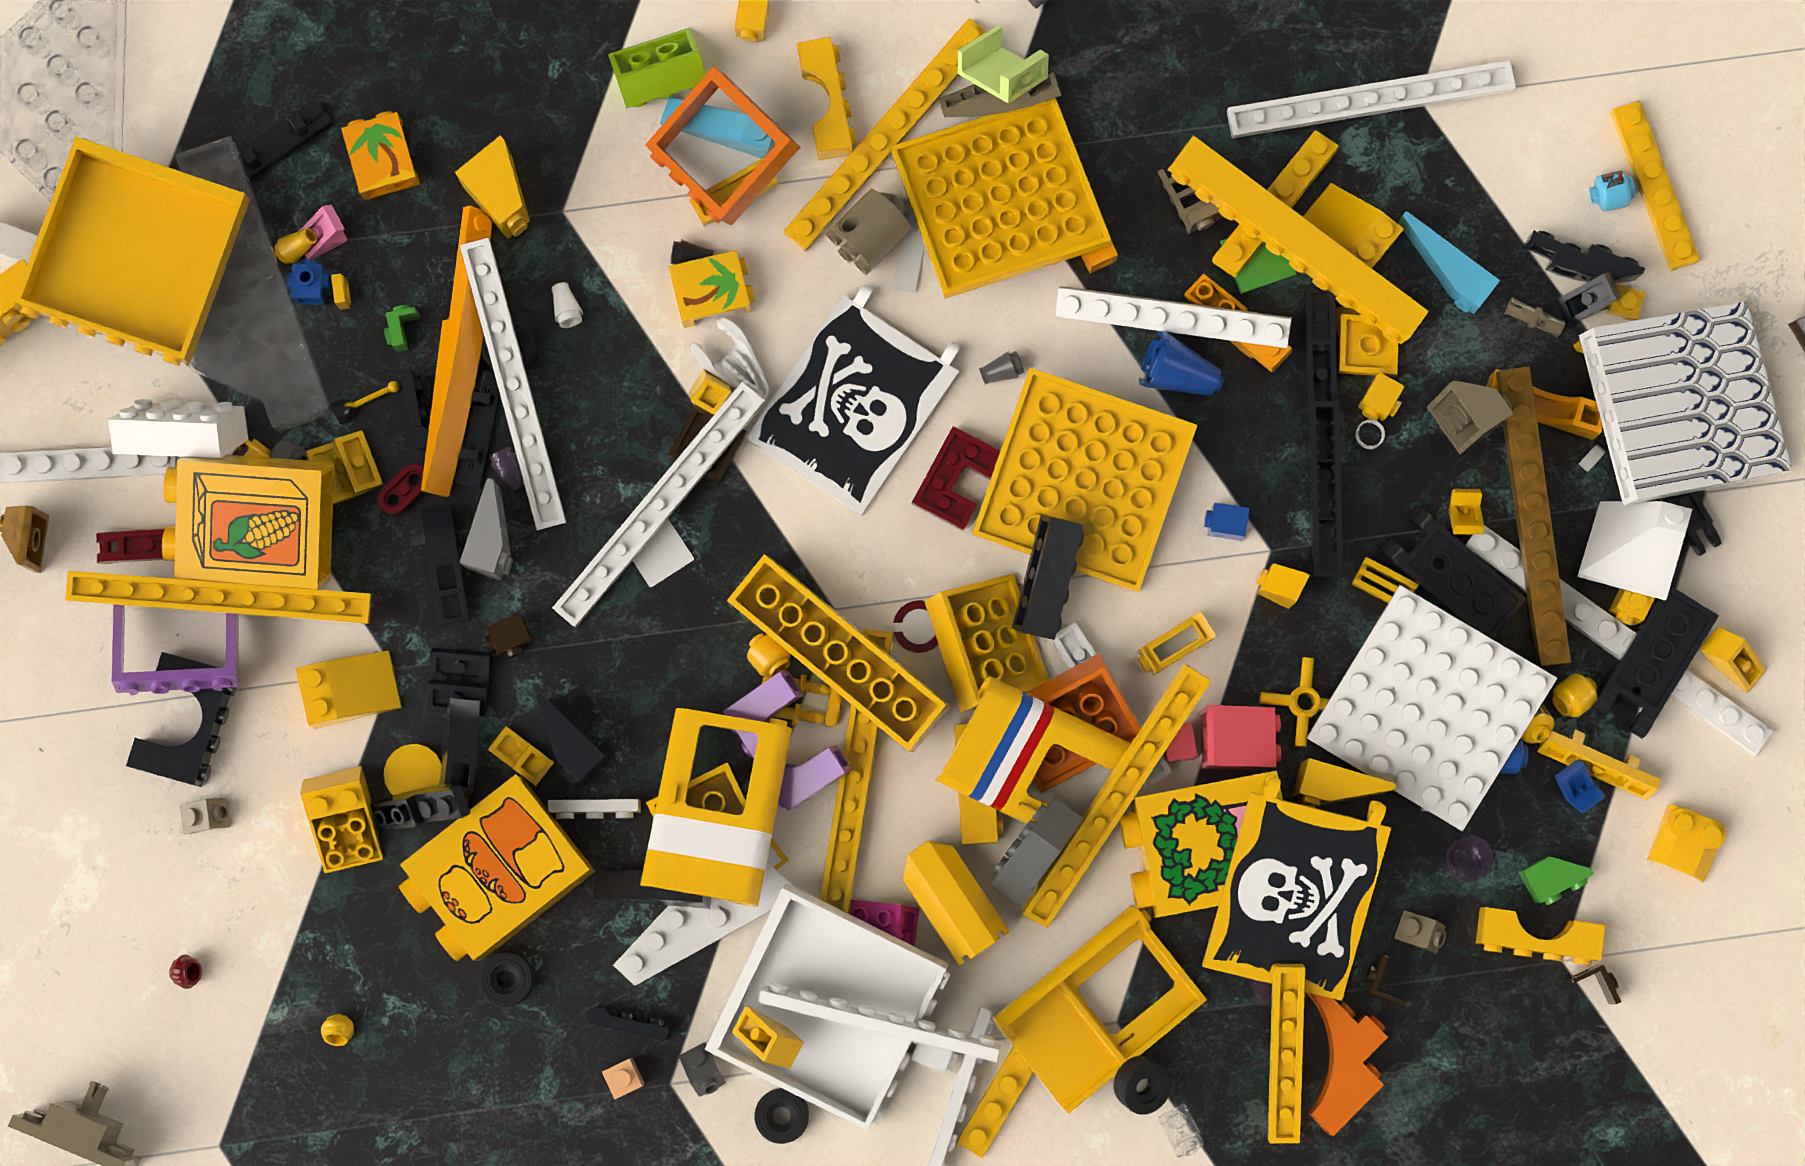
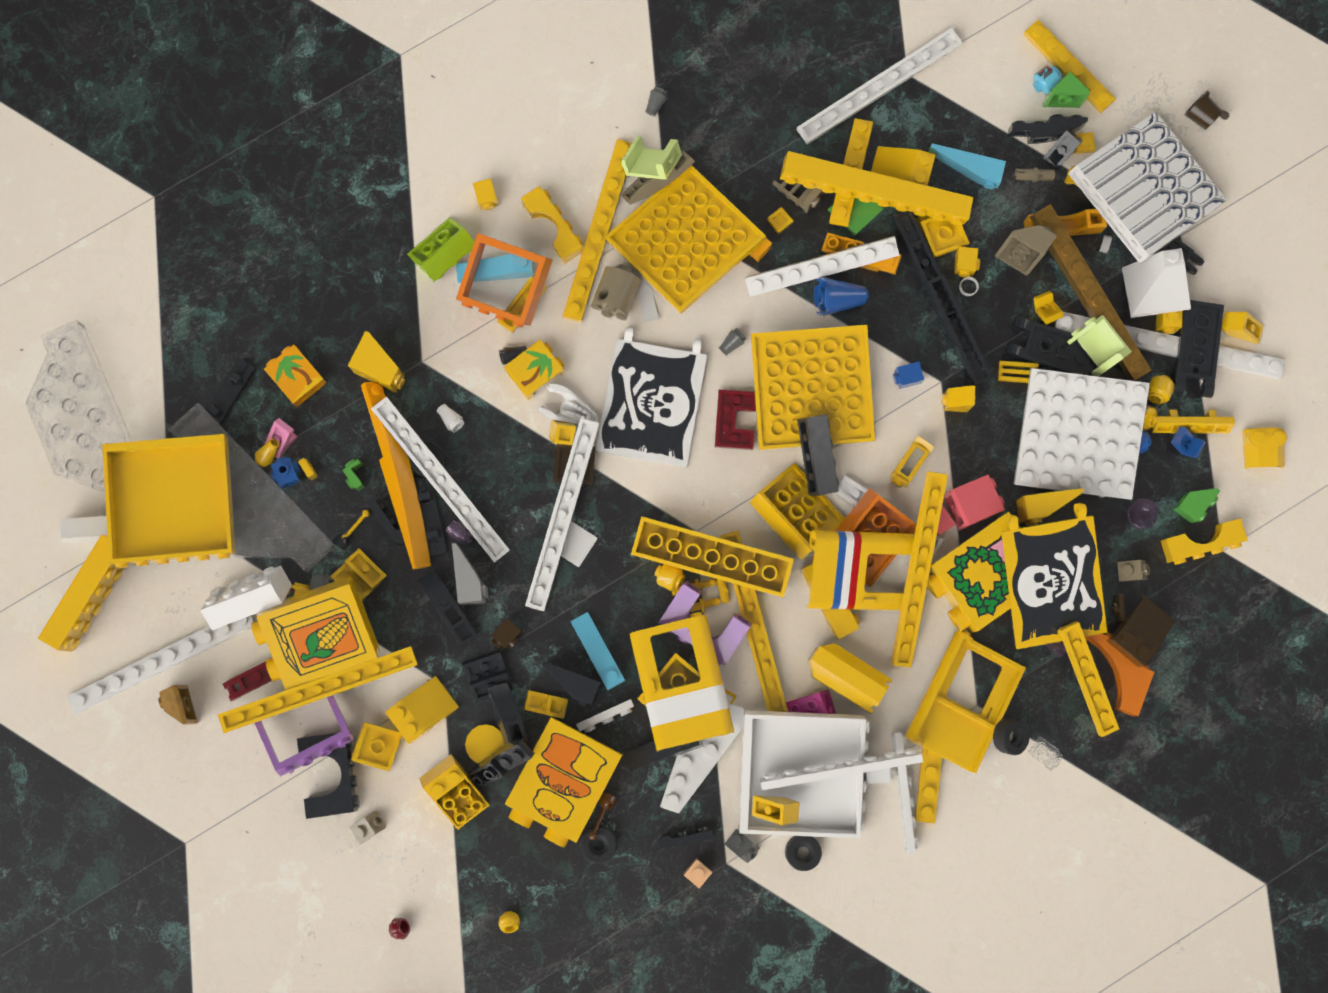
camera: 25 degrees left, 0 degrees up
dark red plate [378,464,424,515] -> none
sticker [893,600,939,653] -> none
dark grey brick [991,797,1084,905] -> none
yellow bar [1259,657,1330,747] -> none
dark brown bracket [1565,965,1621,1005] -> none
none -> yellow plate [351,722,402,772]
none -> medium azure slope [570,612,625,690]
none -> reddish brown hinge [589,793,617,840]
none -> yellow tile [767,207,793,234]
none -> bright green slope [1043,72,1090,108]
none -> yellowish green panel [1067,315,1132,377]
none -> dark brown slope [1107,596,1176,667]

